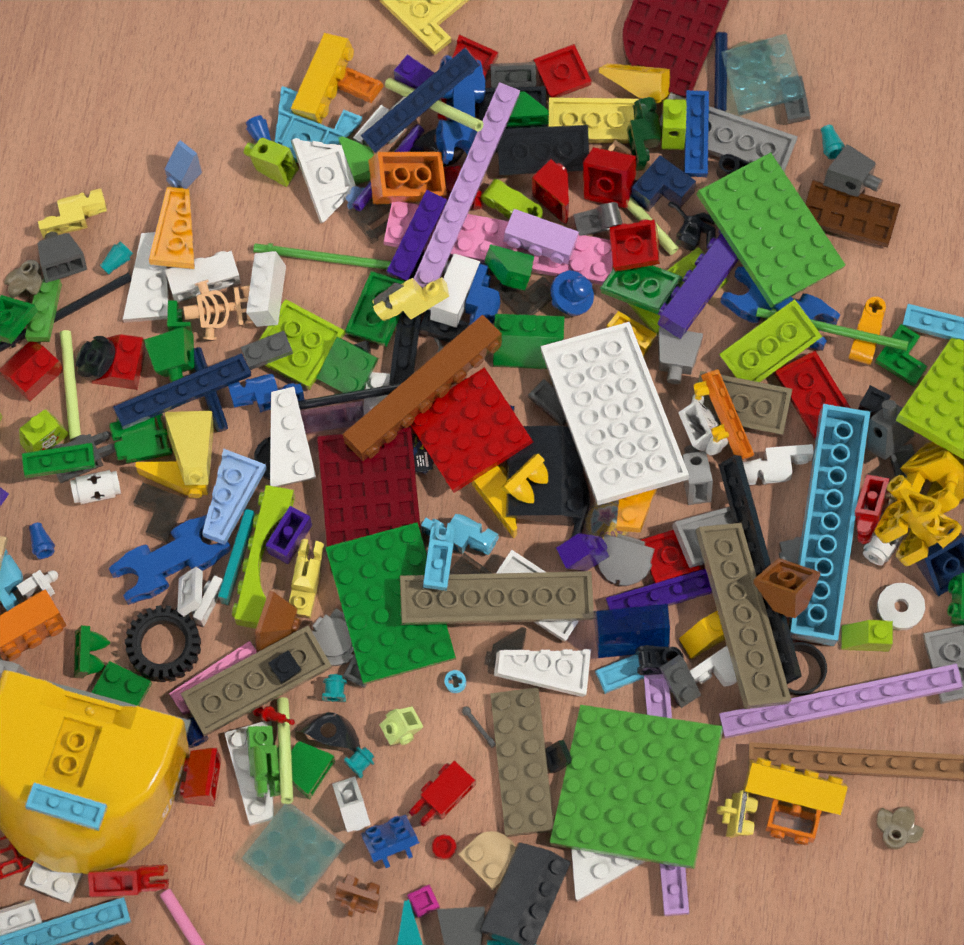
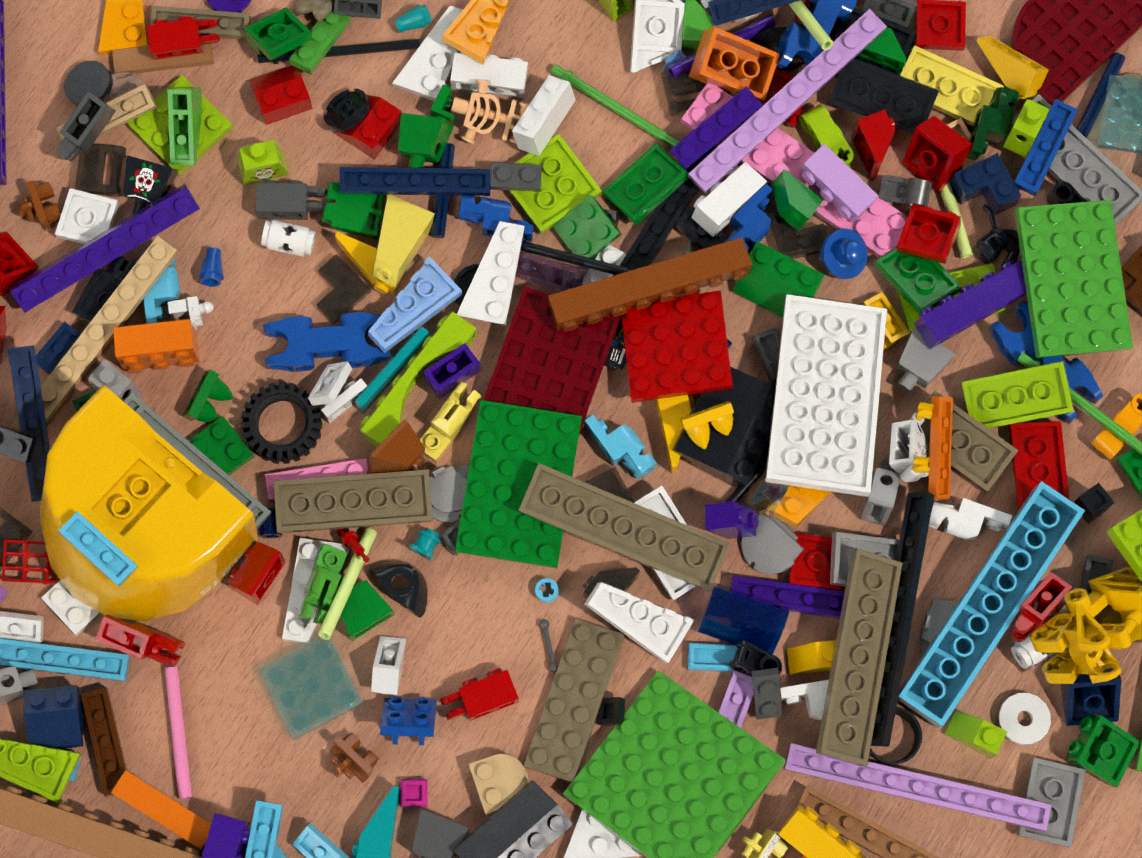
camera: 20 degrees right, 5 degrees up
green plate [22,443,96,478] -> none
yellowish green piece [60,330,81,441] -> none
black plate [268,650,302,685] -> none
teal brick [344,747,374,778] -> none
light yellow plate [372,277,449,321] -> none
yellowish green brick [379,706,423,745] -> none
medium azure plate [423,522,455,591] -> none
red tile [432,834,456,860] -> none
dark orange slope [754,558,820,618] -> none
dark grey torso [867,400,914,460] -> none

